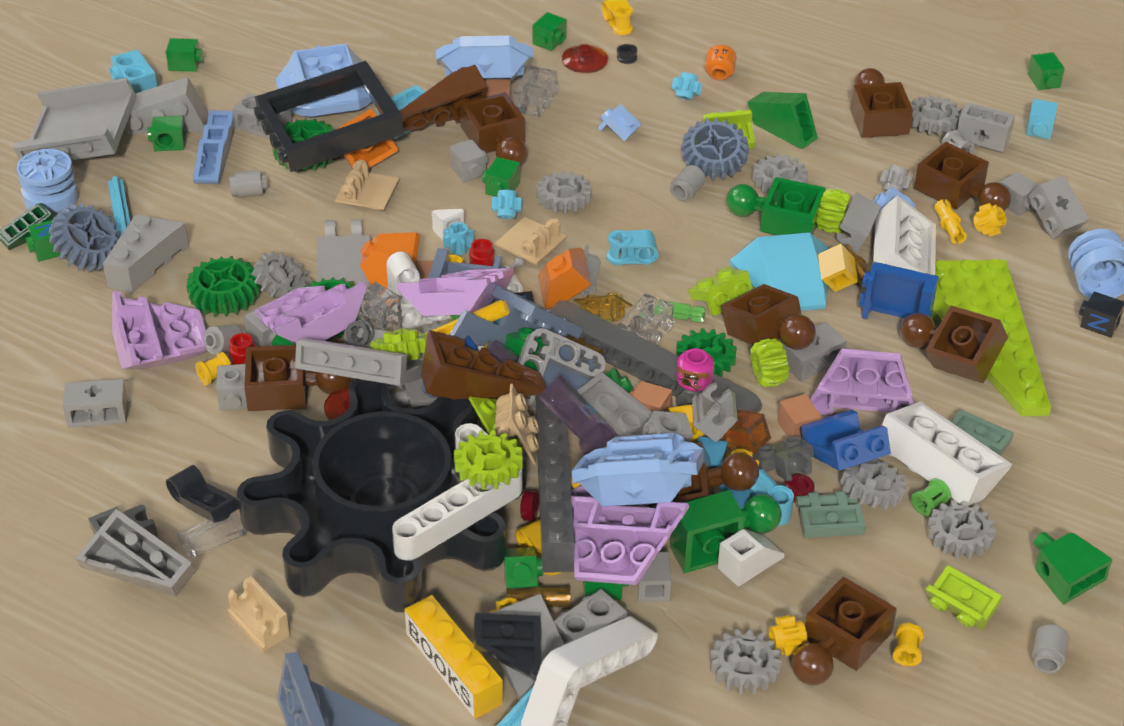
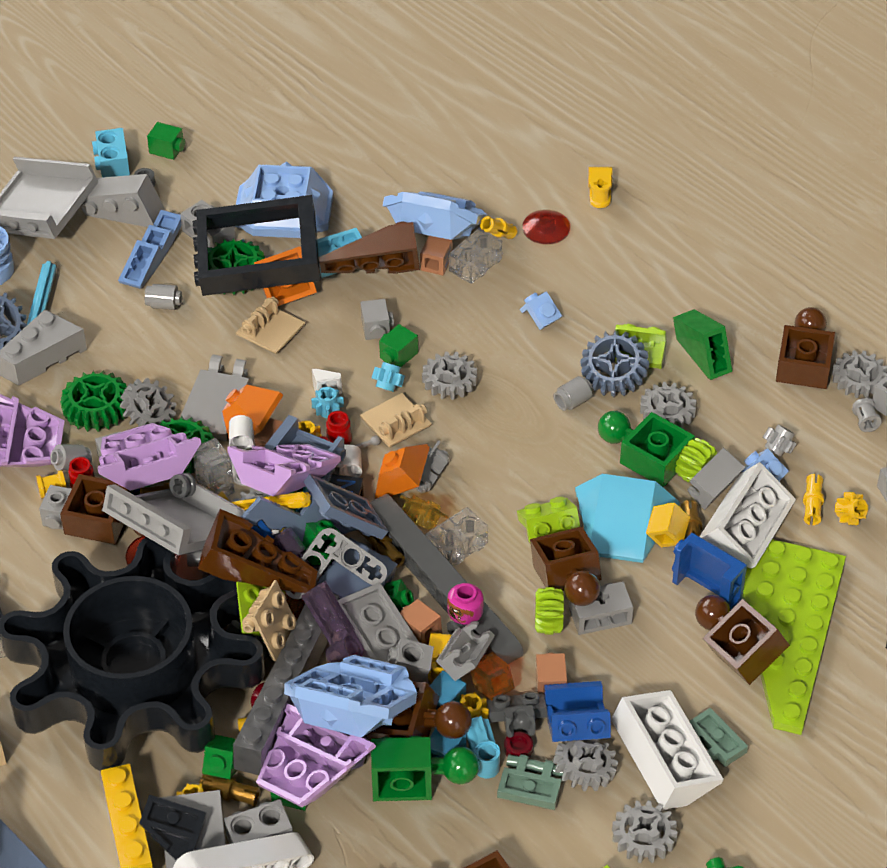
camera: 20 degrees right, 5 degrees up
green brick [147,116,186,152] -> none
lime gear [370,328,428,361] -> none
white beam [393,424,522,560] -> none
lime gear [454,430,523,490] -> none
reddish brown brick [460,92,528,166] -> none
green brick [532,12,567,51] -> none
medium azure piece [606,229,659,265] -> none
black bush [617,44,637,64] -> none
light grey brick [637,552,671,601] -> none
bright green axle [652,299,705,323] -> none
medium azure gear [671,72,703,101] -> none
green gear [676,328,737,377] -> none
orange head [705,44,737,80] -> none
white slope [718,529,785,587] -> none
lavender wedge [810,349,915,415] -> none
bright green bush [911,478,951,516] -> none
reddish brown brick [914,142,1011,211] -> none
none -> yellow pin [480,216,517,239]

